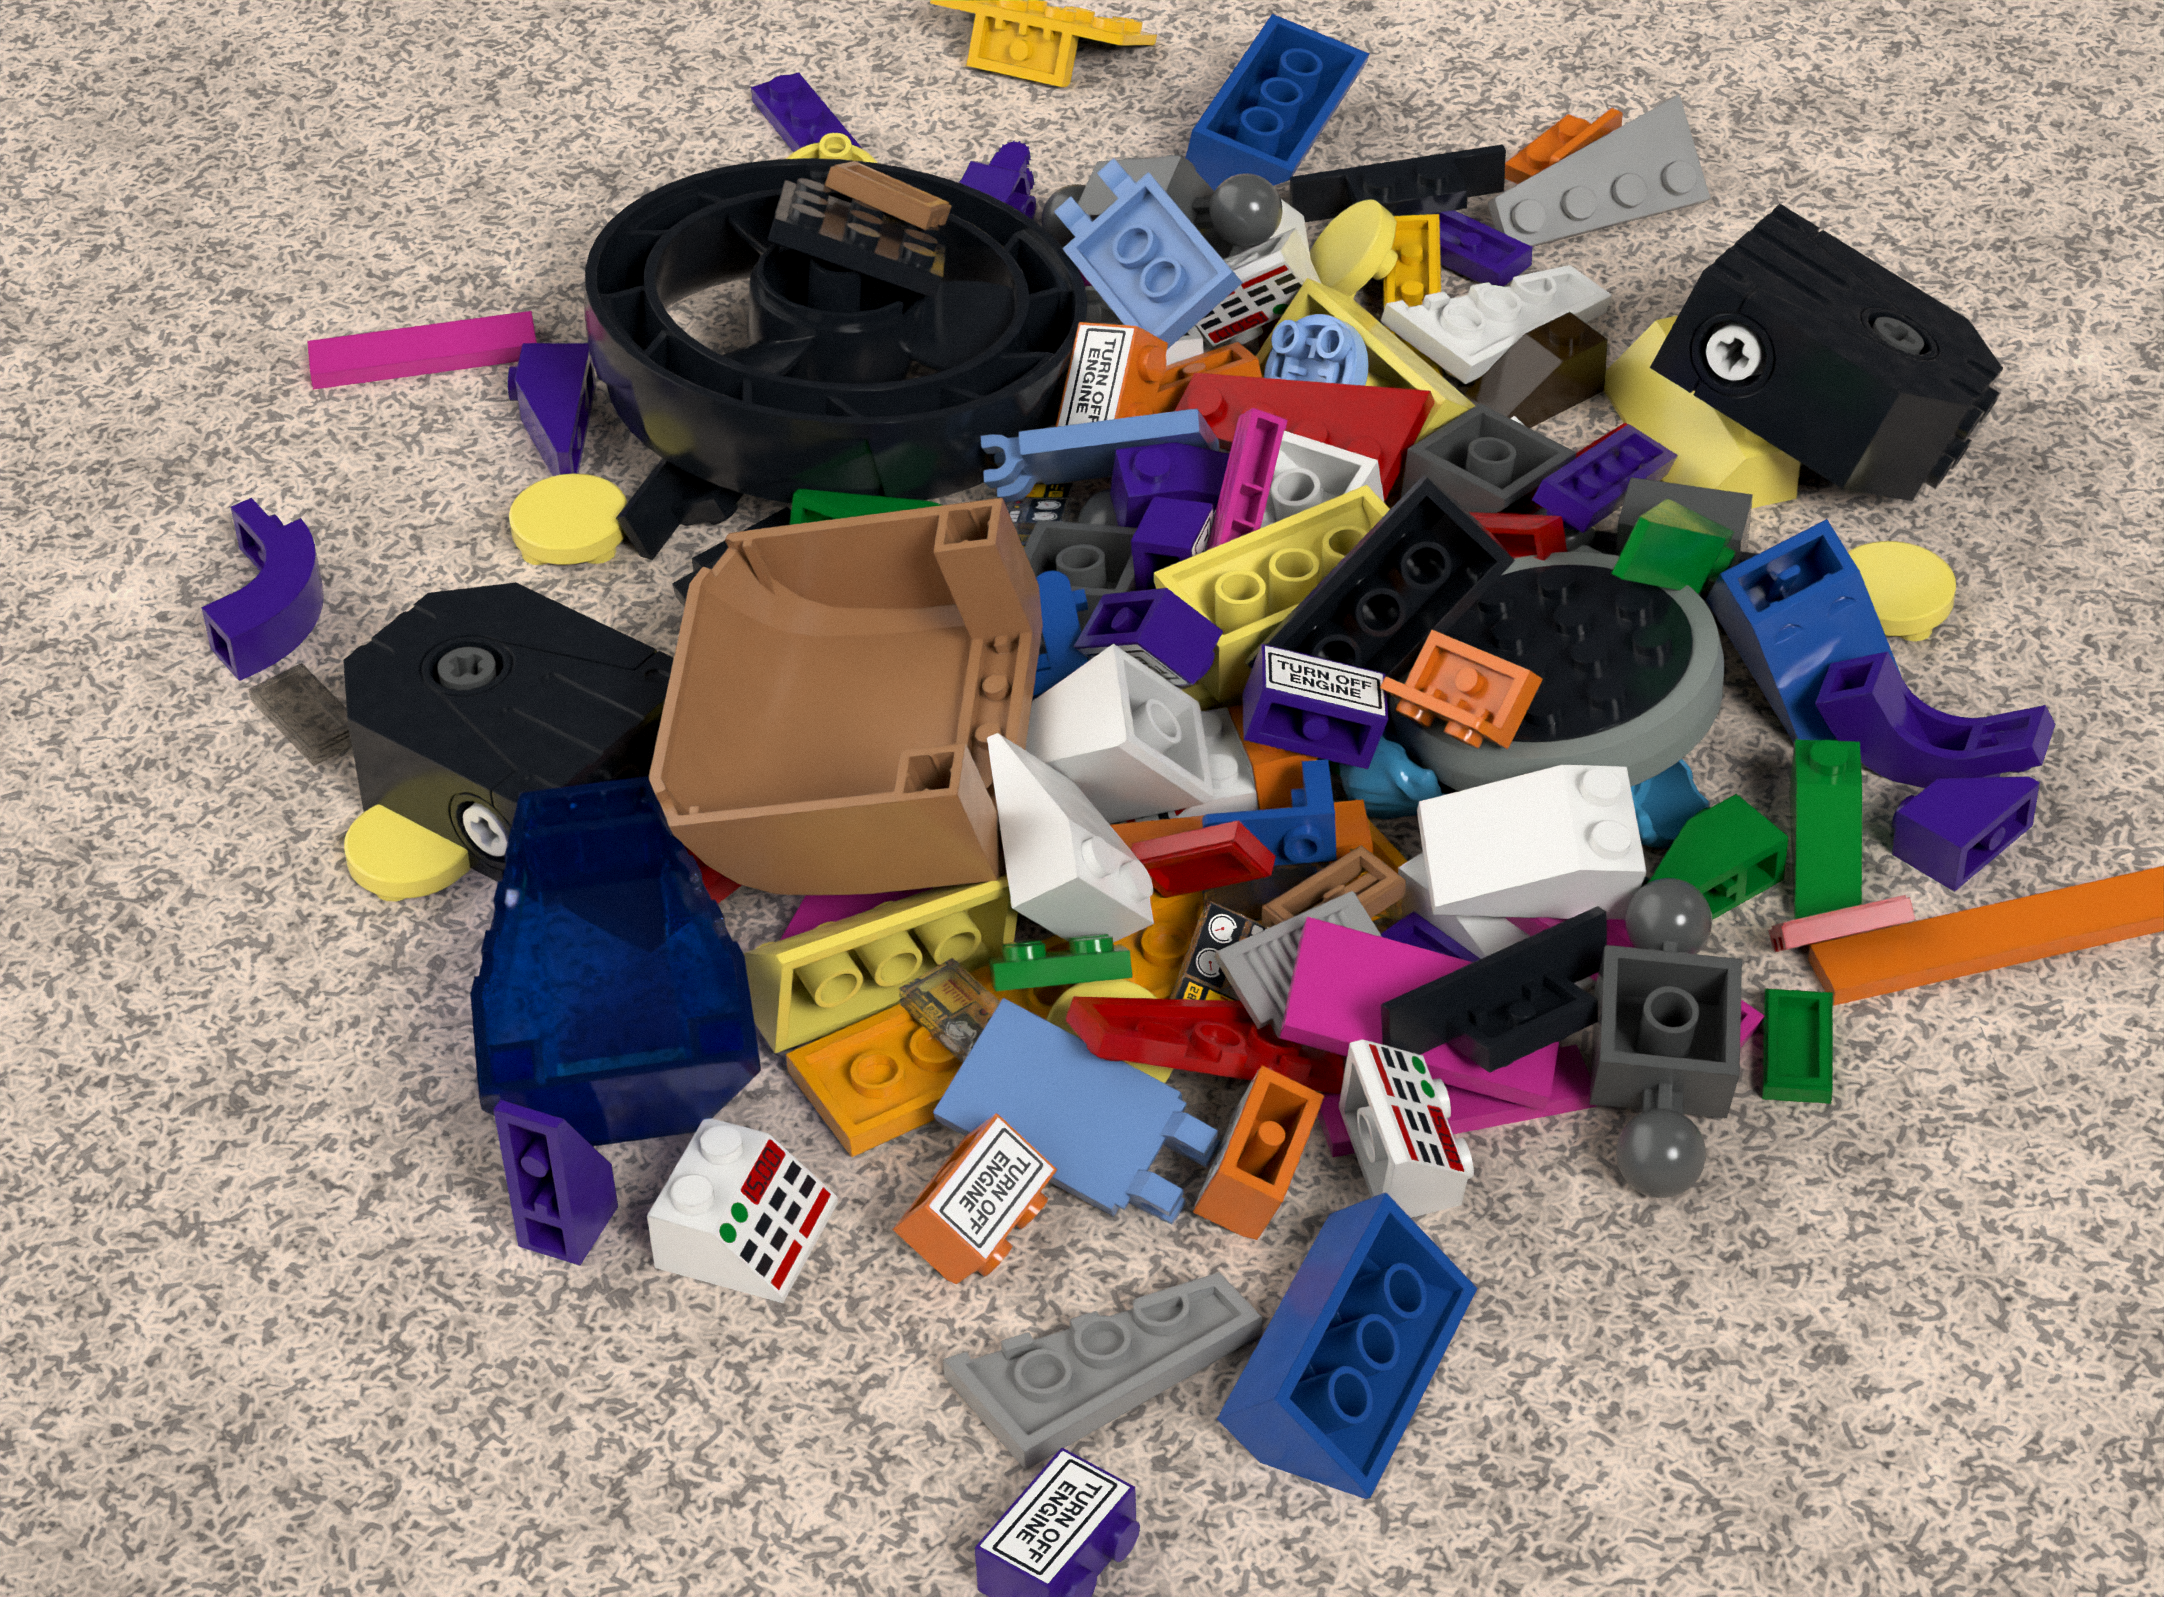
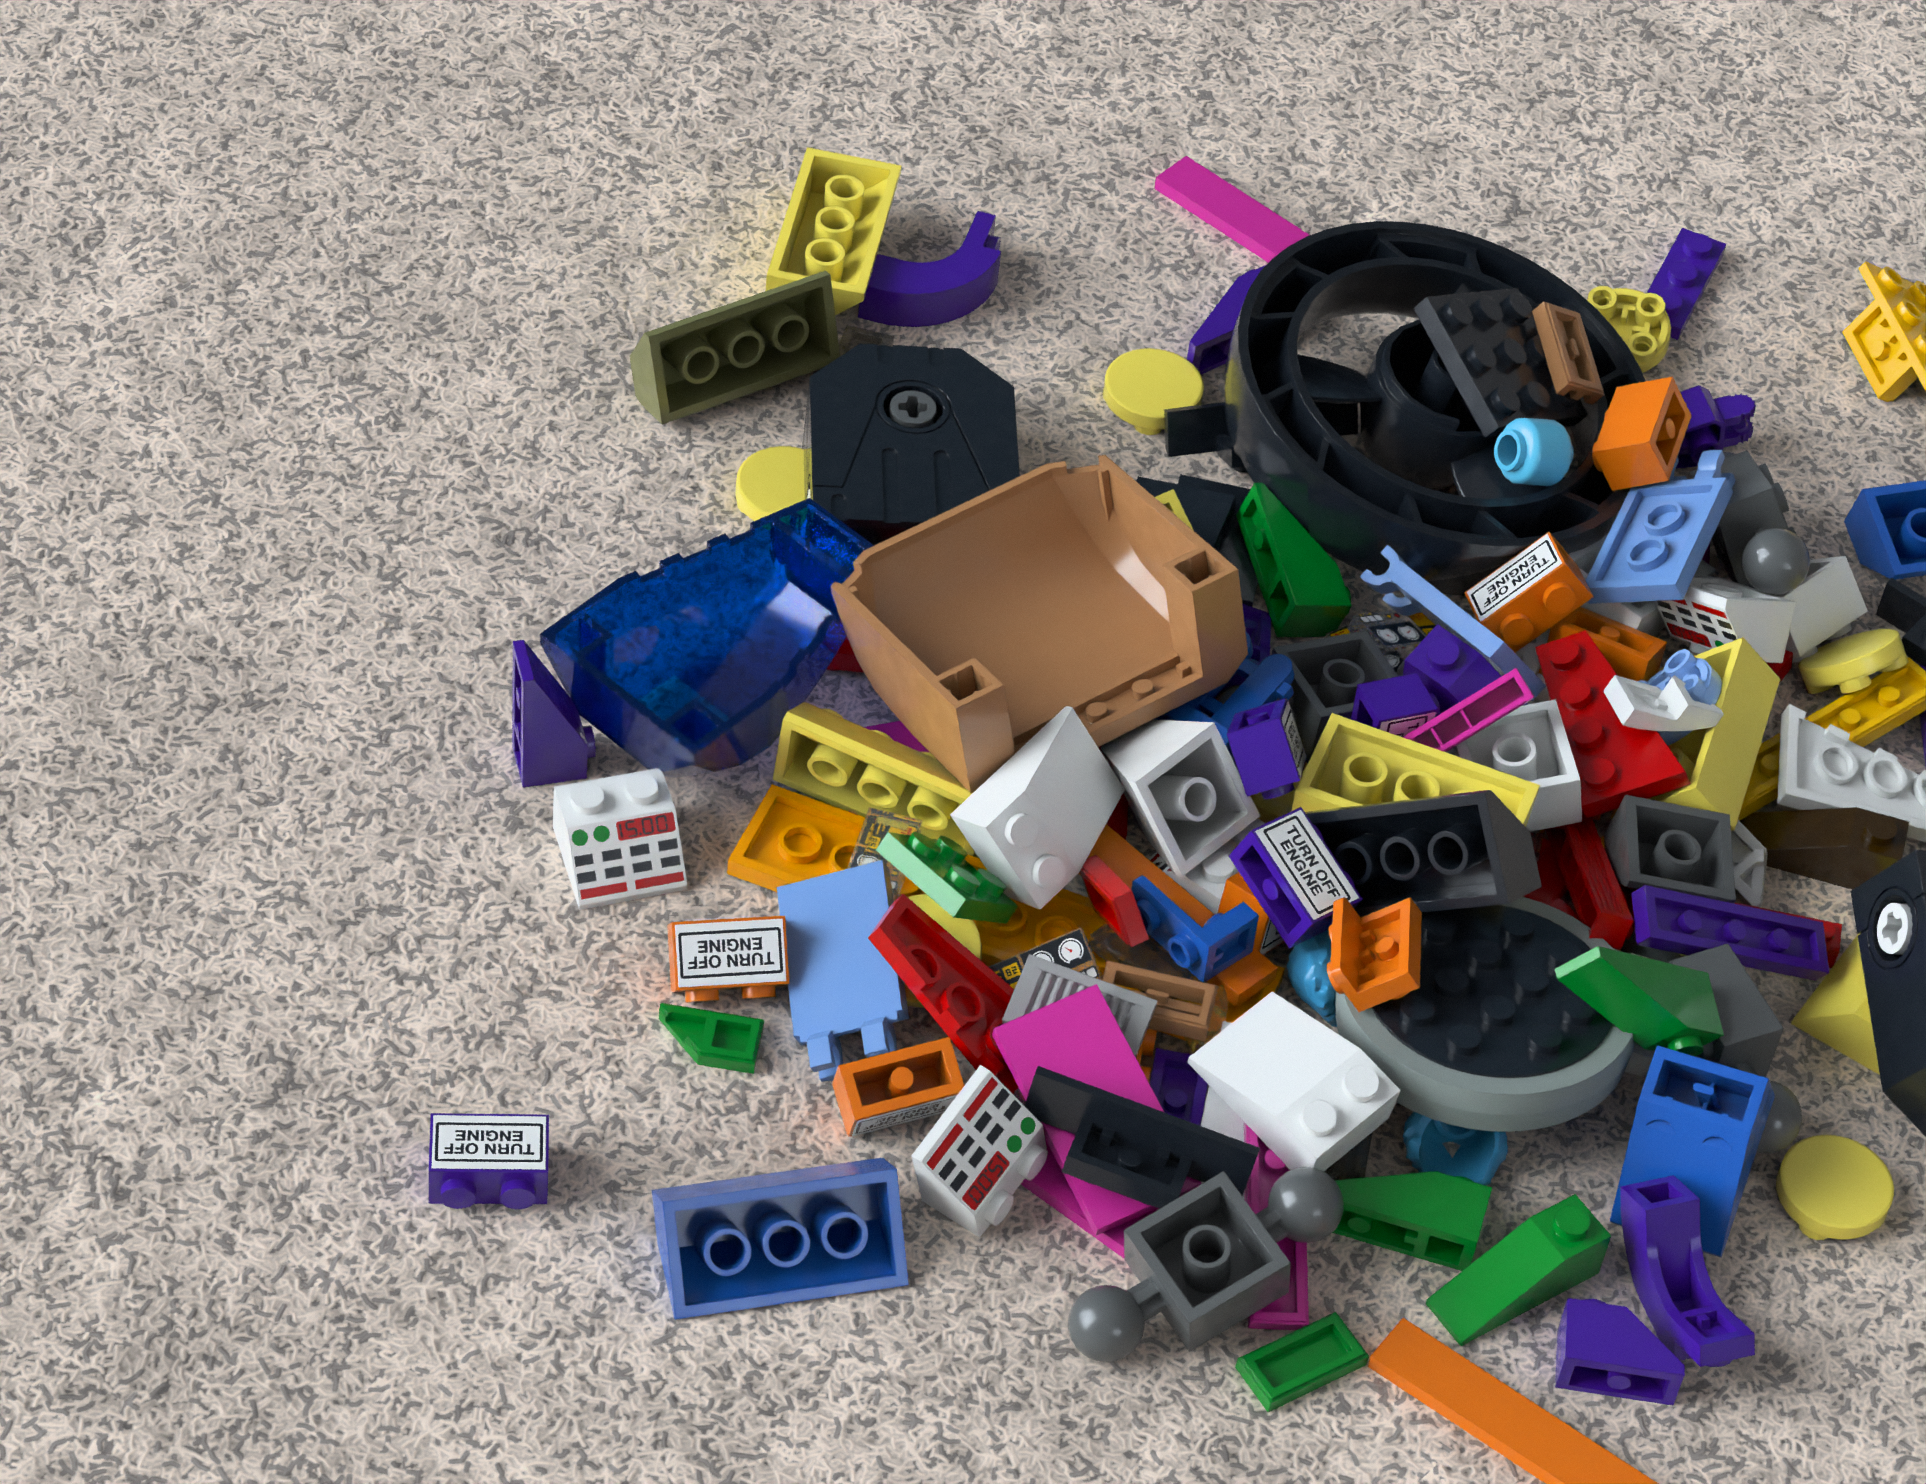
camera: 45 degrees right, 5 degrees up
light grey wing [943,1272,1262,1470] -> none
tile [1768,895,1916,952] -> none
none -> olive slope [629,271,840,425]
none -> green tile [659,1003,764,1074]
none -> light yellow slope [765,147,902,315]
none -> medium azure head [1494,418,1574,486]
none -> orange brick [1592,376,1692,491]
none -> white slope [1603,675,1724,732]

